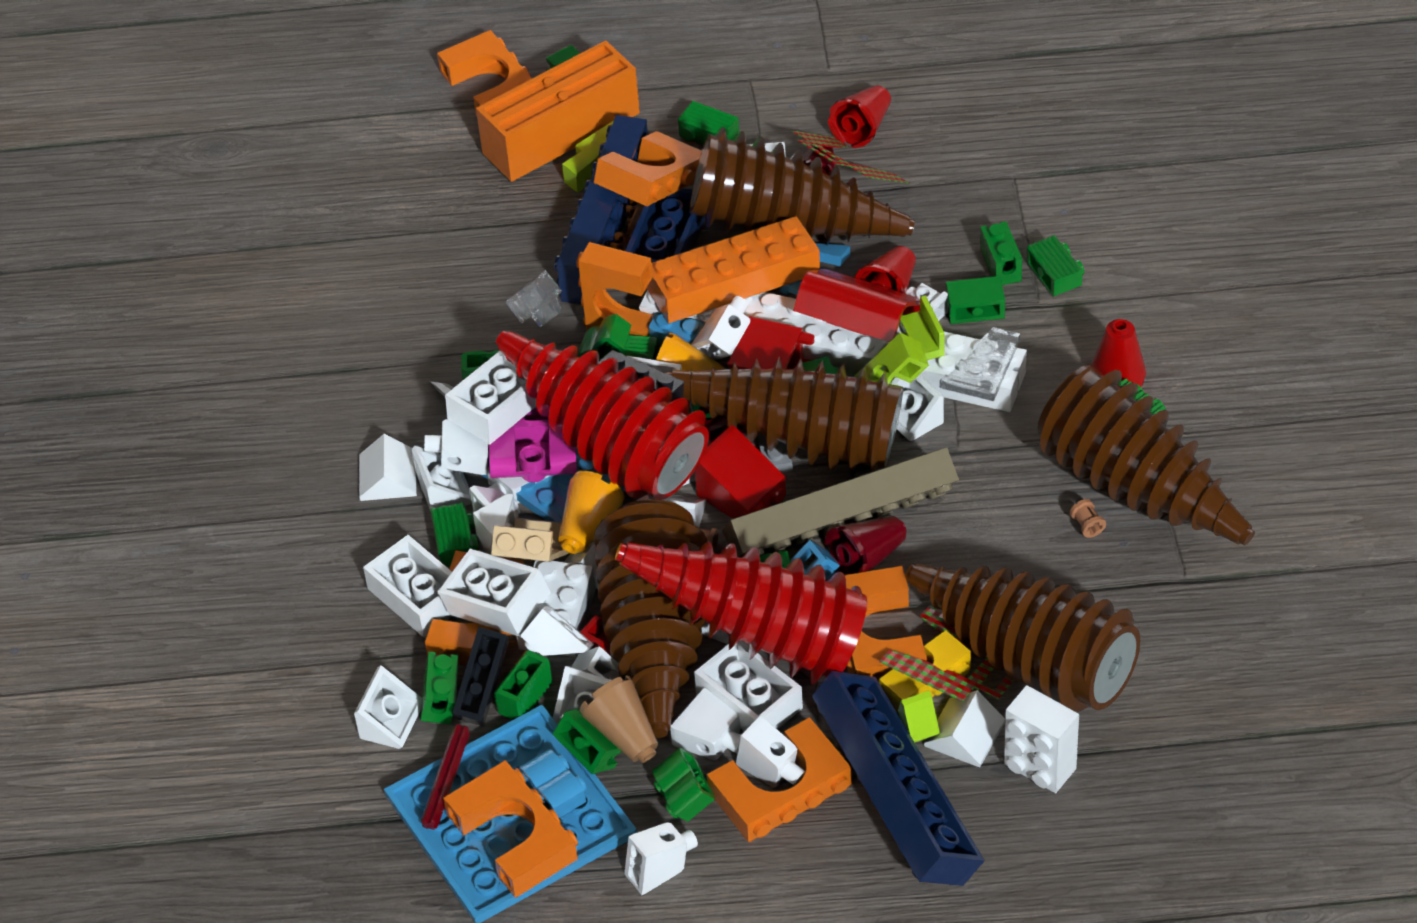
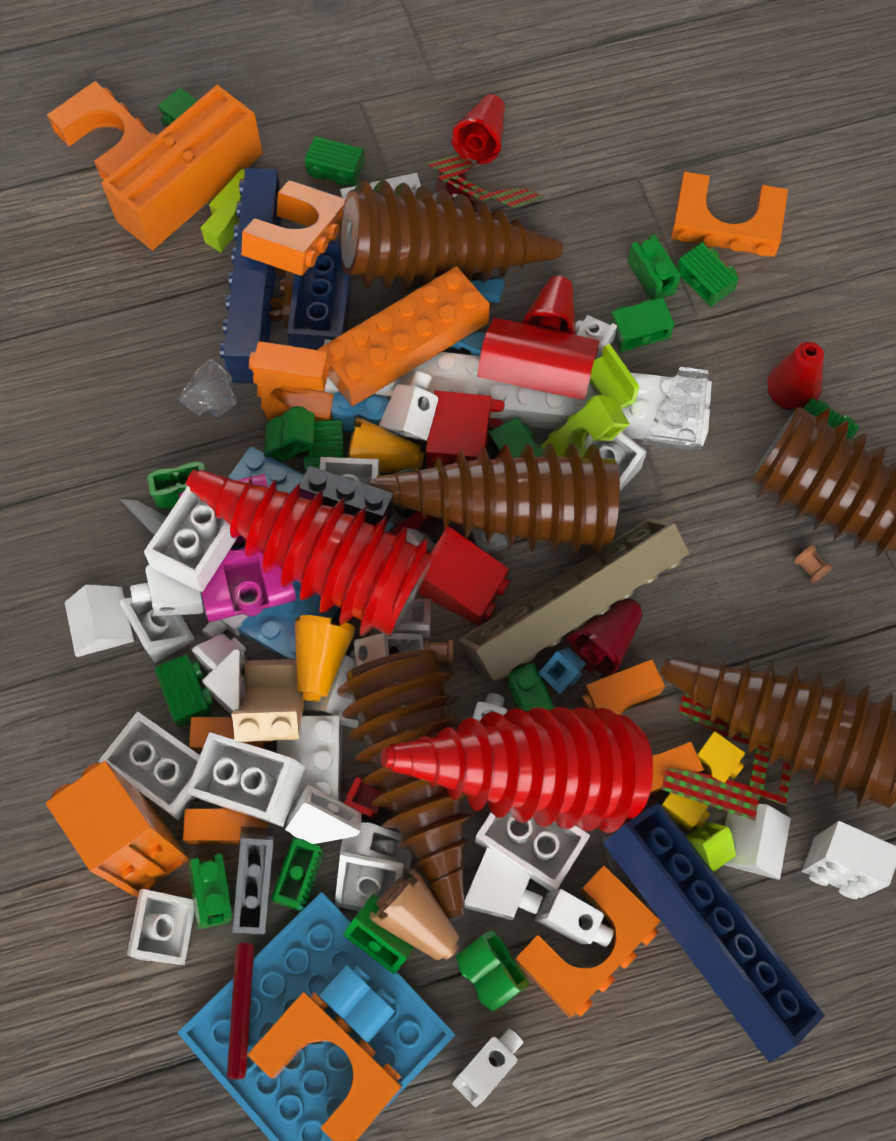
camera: 15 degrees left, 20 degrees up
none -> orange brick [45,761,190,898]
none -> orange arch [671,172,788,257]

